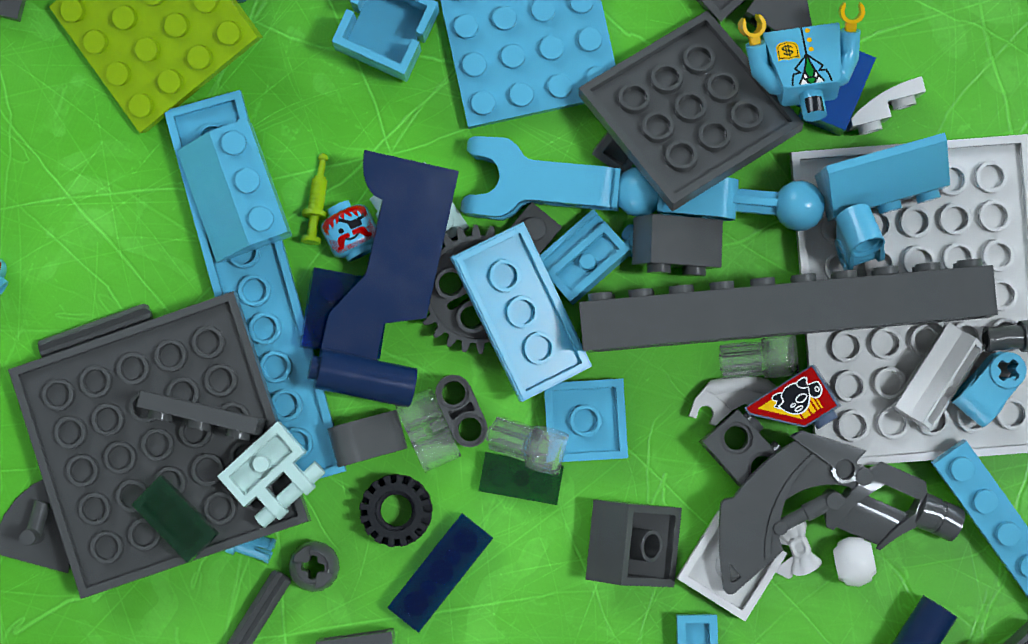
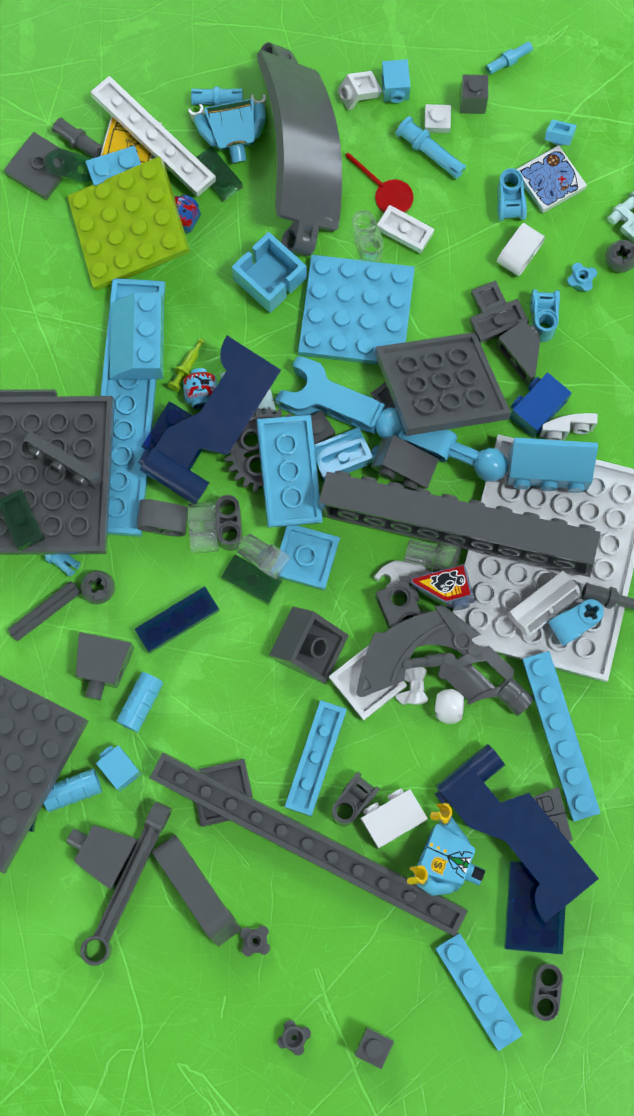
camera: 20 degrees right, 10 degrees down
light aqua plate [217,421,325,528] -> none
black tyre [359,474,433,547] -> none
medium azure torso [738,2,865,122] -> none
medium azure piece [834,204,885,270] -> none

